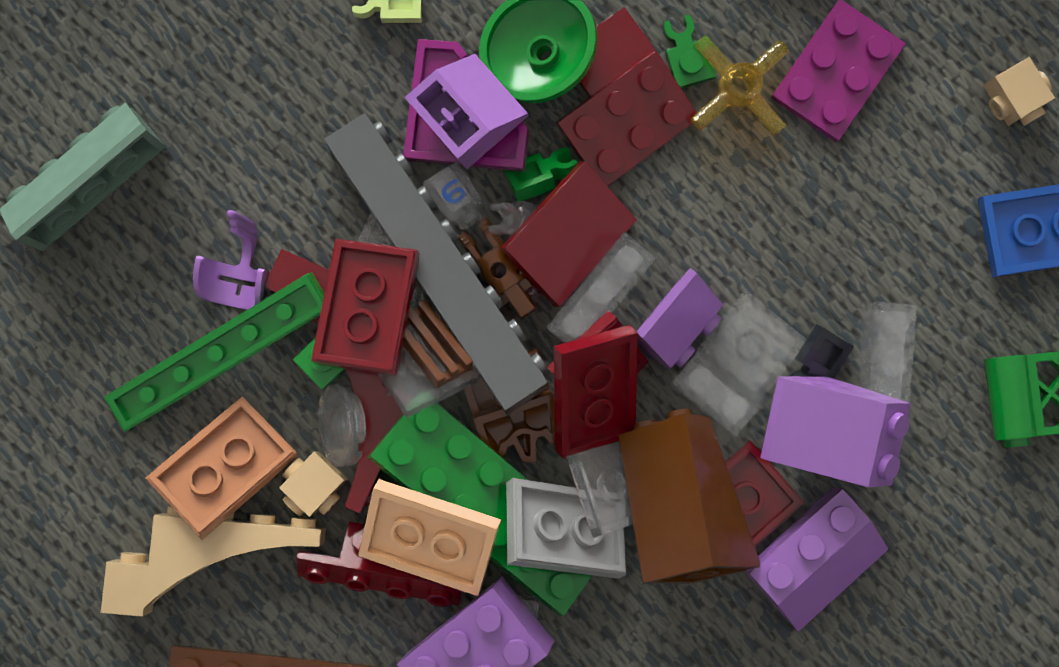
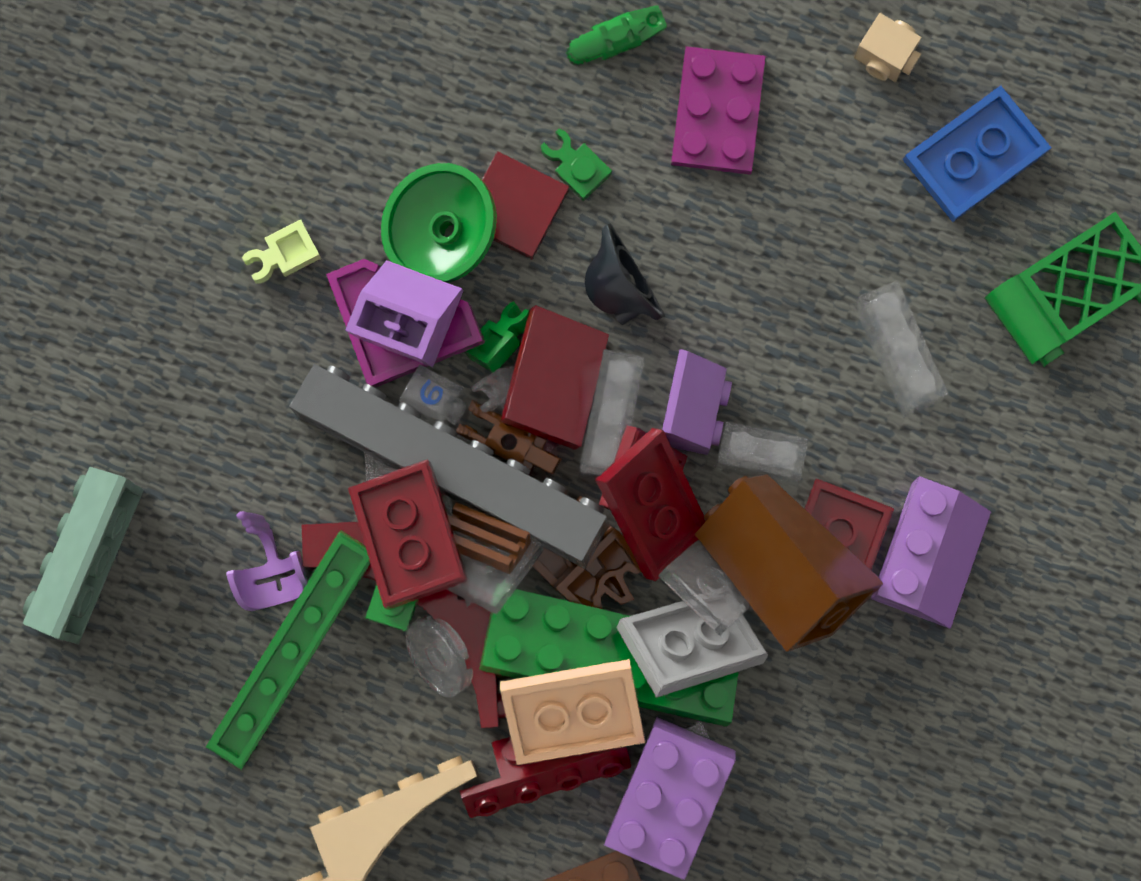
camera: 20 degrees left, 5 degrees down
nougat tile [145,396,298,540] -> none
tan brick [280,451,348,517] -> none
dark red plate [555,51,700,186] -> none
clear yellow bar [691,35,789,136] -> none
clear tile [694,290,807,404] -> none
medium lavender slope [760,376,911,487] -> none
black plate [790,324,854,379] -> none
none -> black hat [585,224,665,325]

